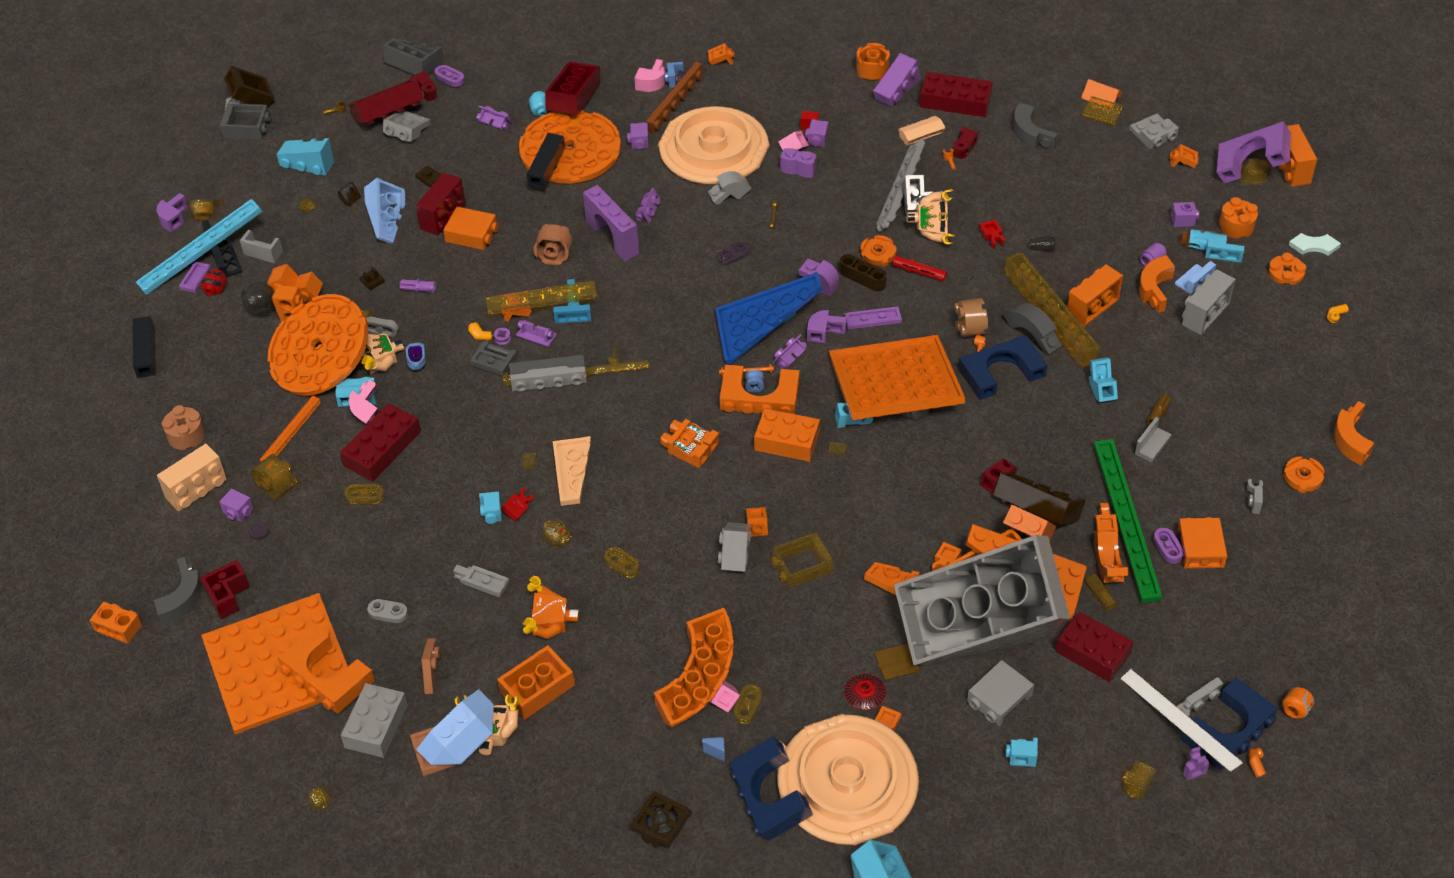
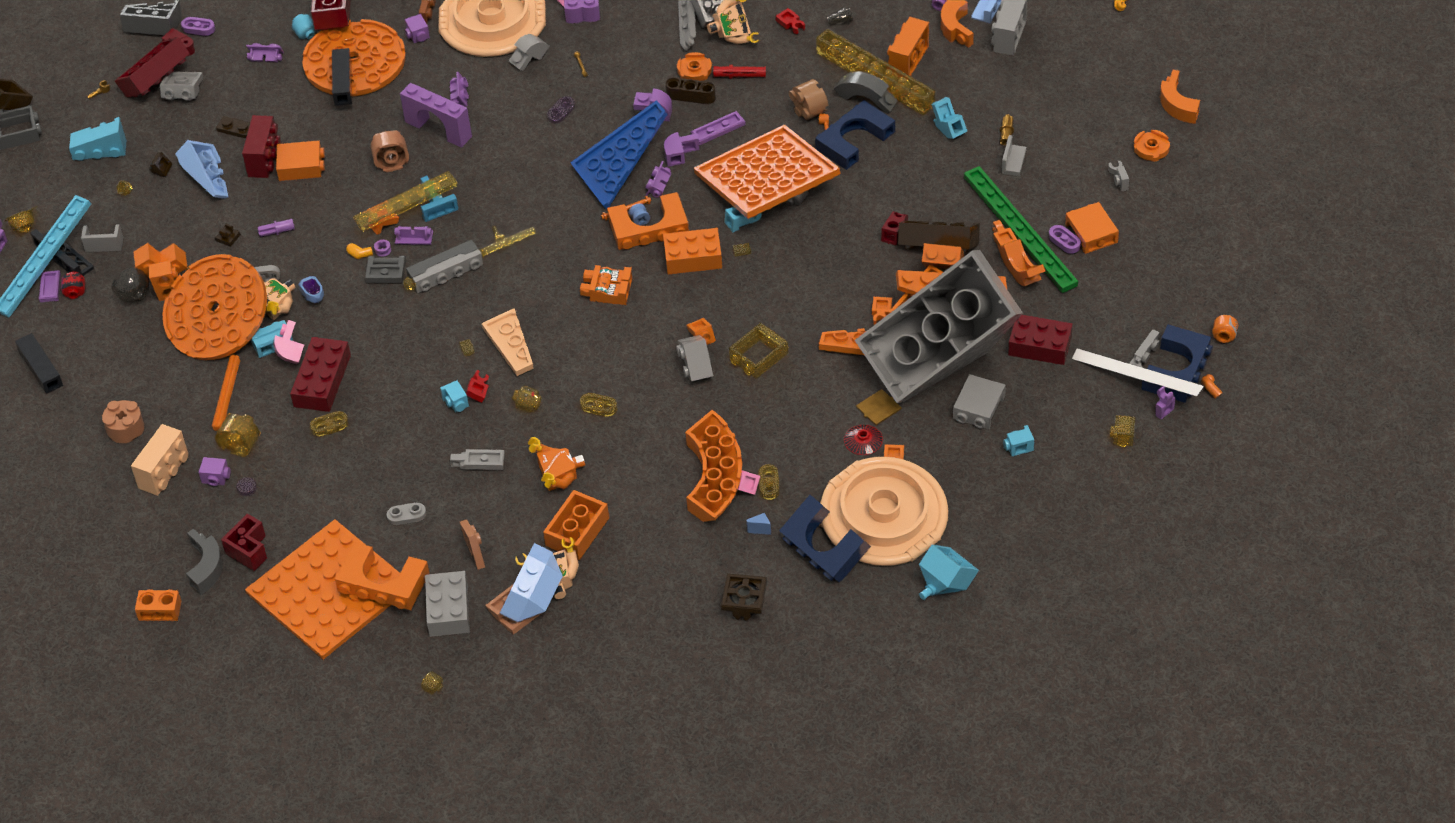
camera: 20 degrees left, 0 degrees up
clear yellow axle [1086,573,1118,611] -> none

